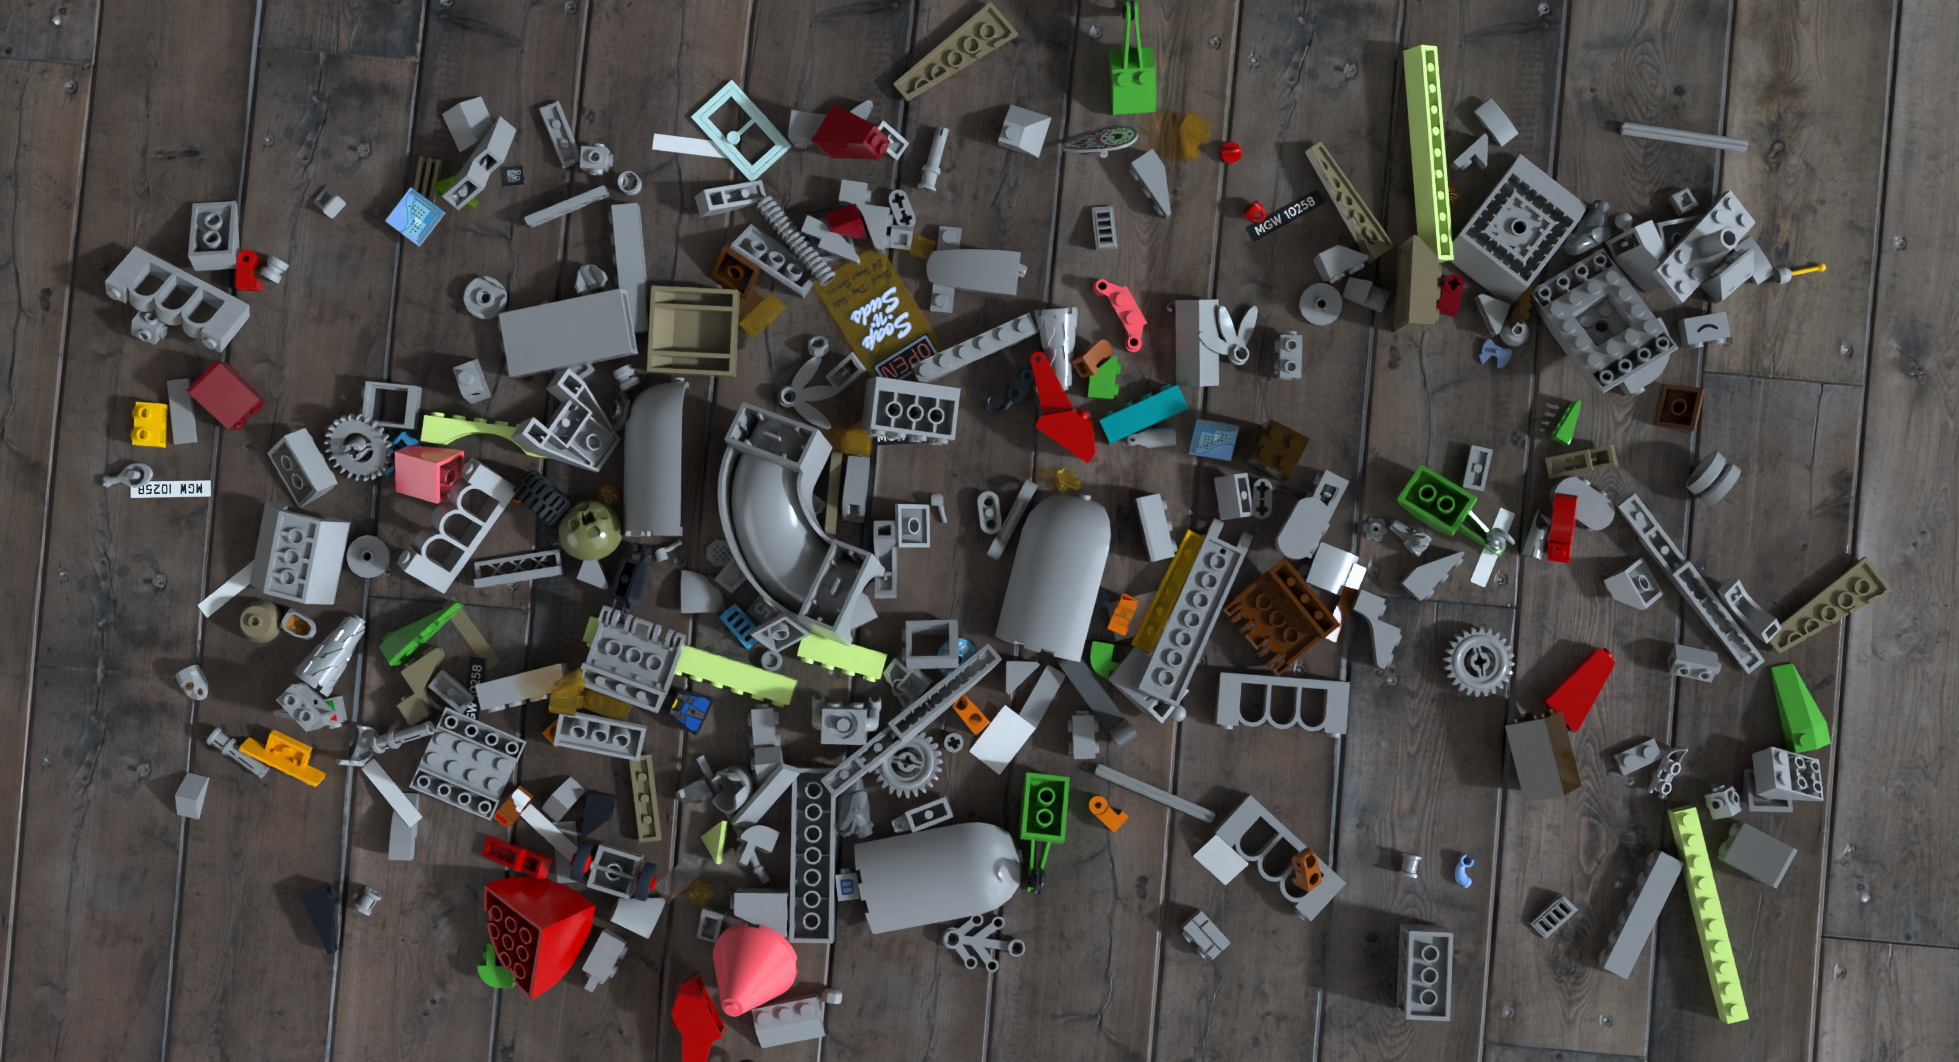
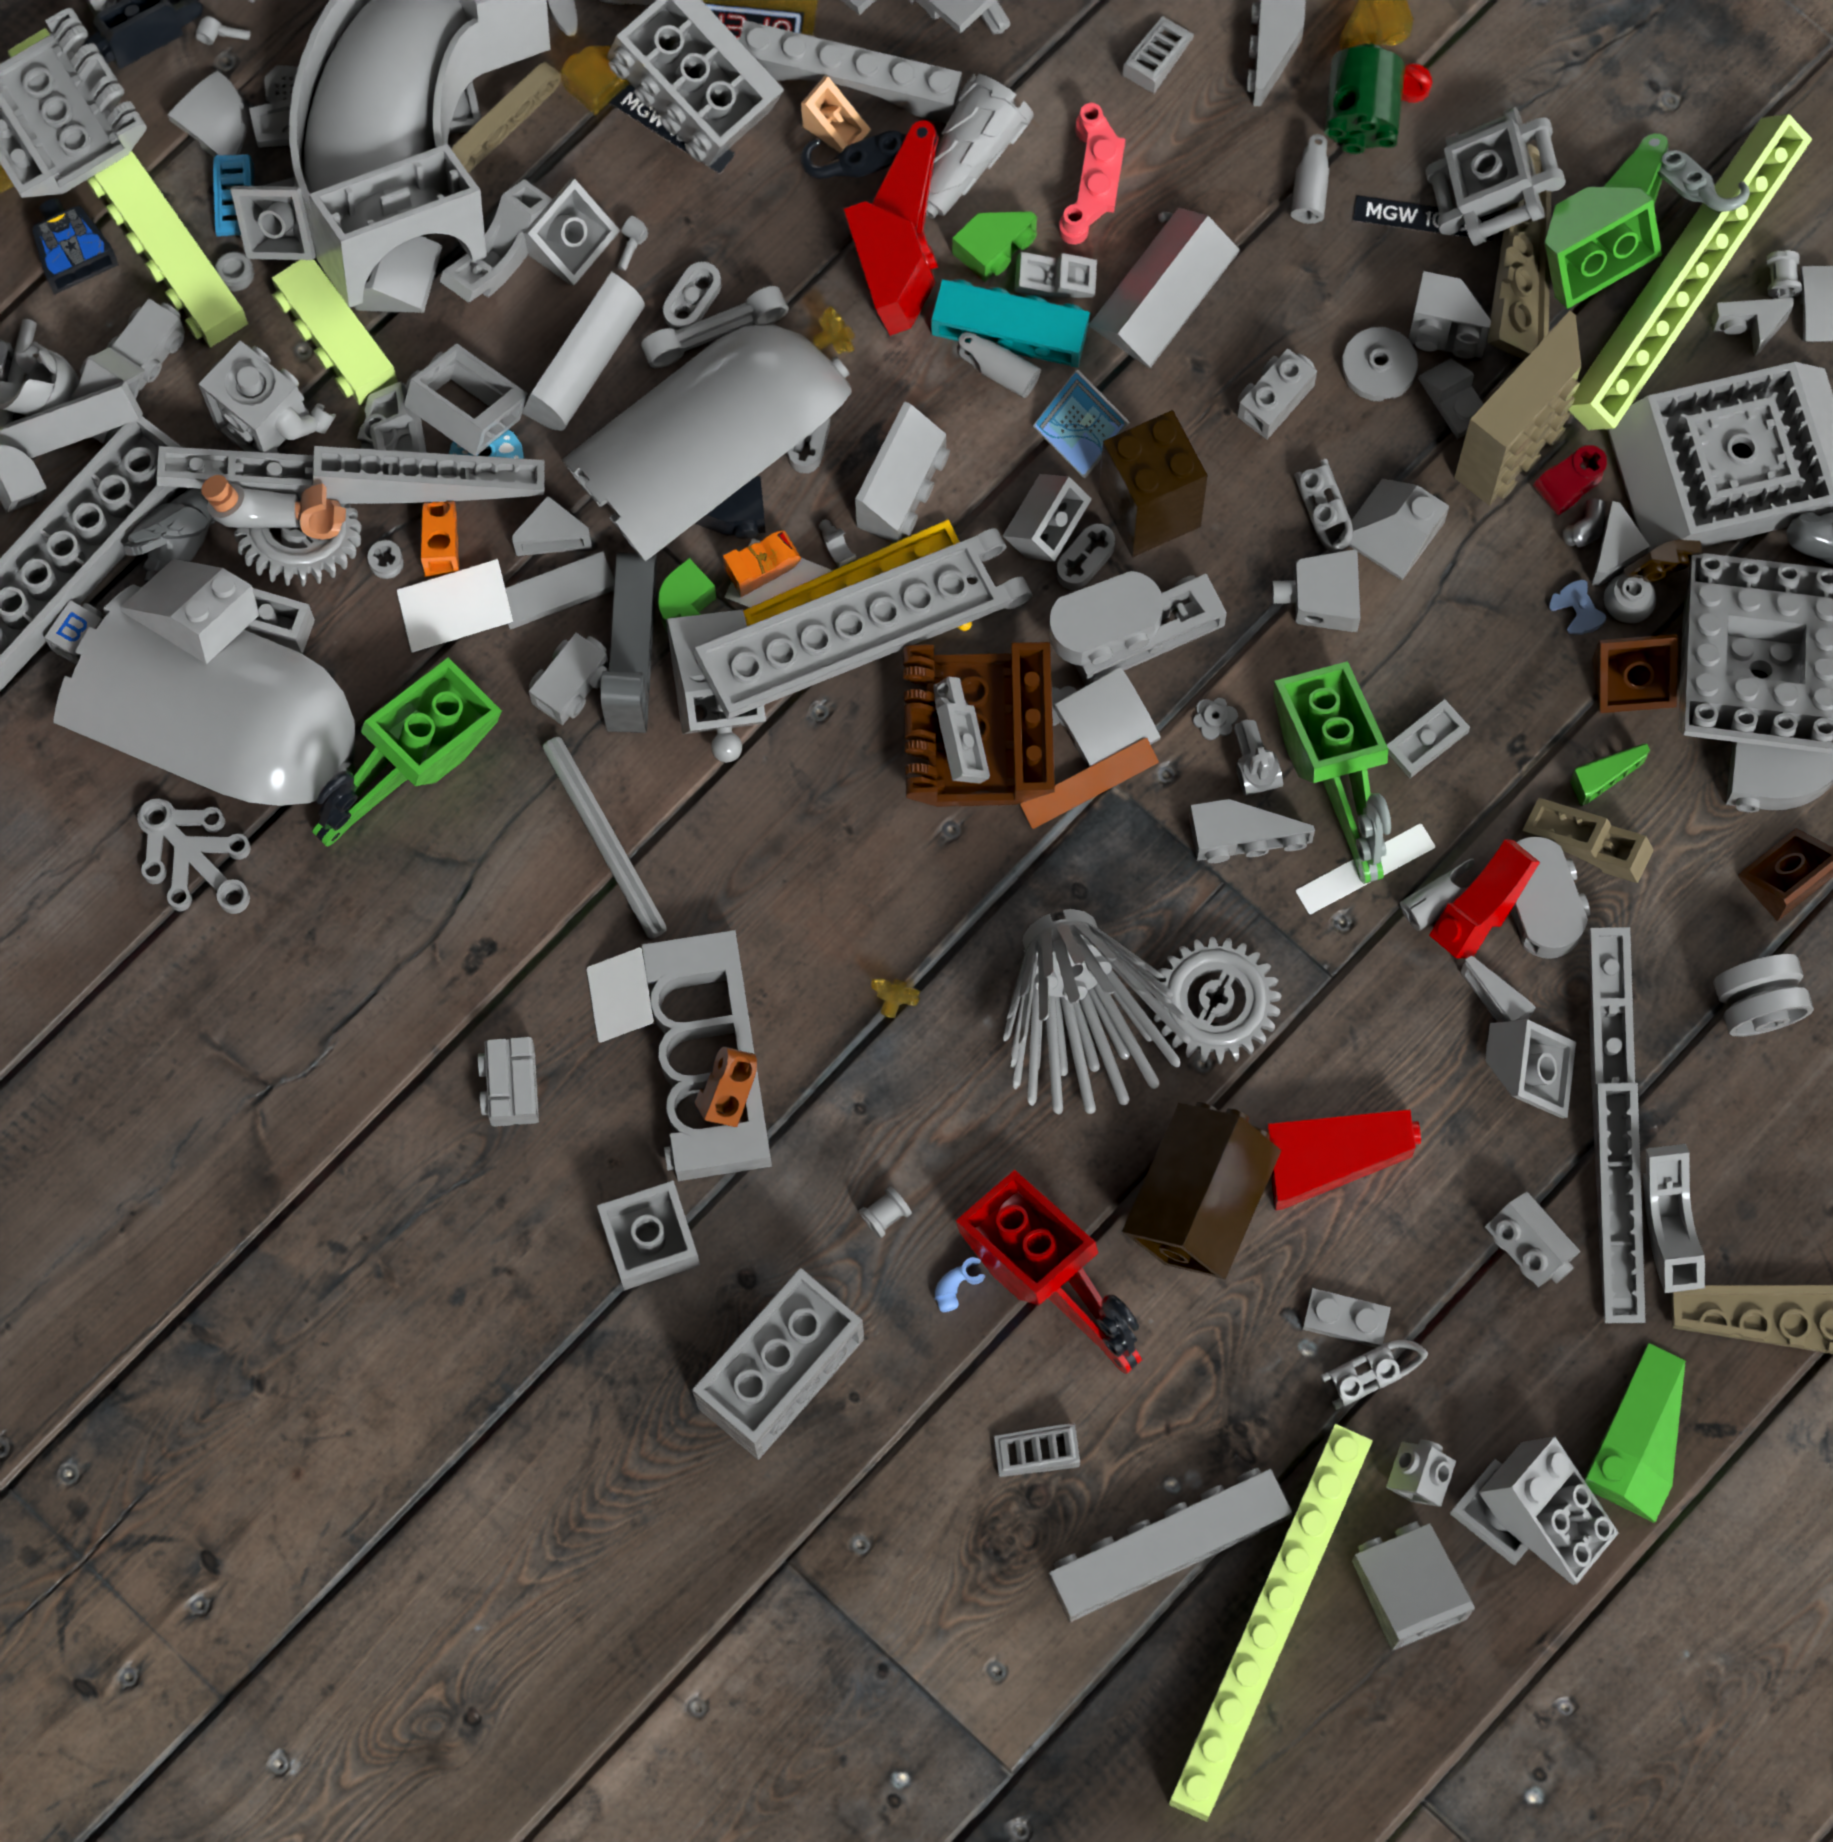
camera: 40 degrees right, 15 degrees down
light grey slope [842,455,870,523] -> none
dark orange leg [1071,340,1112,378] -> none
orange leg [1088,795,1129,833] -> none
light grey plant [1198,305,1258,365] -> none
light grey fence [1215,672,1350,738] -> none
red tile [1243,200,1266,222] -> none
light grey arch [1350,589,1402,669] -> none
clear orange tile [1448,184,1461,206] -> none
none -> light grey slope [120,559,259,664]
none -> piece [201,475,346,540]
none -> light grey brick [522,272,645,431]
none -> light grey brick [597,1181,700,1291]
none -> light nougat slope [801,76,871,153]
none -> light grey piece [819,520,857,568]
none -> clear yellow plant [871,978,920,1018]
none -> light grey hinge [933,677,990,783]
none -> red slope [956,1169,1142,1374]
none -> light grey plant [1003,909,1191,1114]
none -> light grey slope [1014,252,1097,298]
none -> light grey torso [1272,550,1360,632]
none -> light grey piece [1291,134,1329,223]
none -> light grey piece [1294,459,1353,553]
none -> dark green cylinder [1324,43,1405,154]
none -> light grey slope [1339,479,1449,581]
none -> light grey brick [1425,107,1566,246]
none -> light grey slope [1461,955,1536,1022]
none -> bright green slope [1545,134,1750,309]
none -> flat silver arm [1563,499,1605,547]
none -> reddish brown slope [1592,634,1678,713]
none -> light grey bush [1766,250,1802,299]

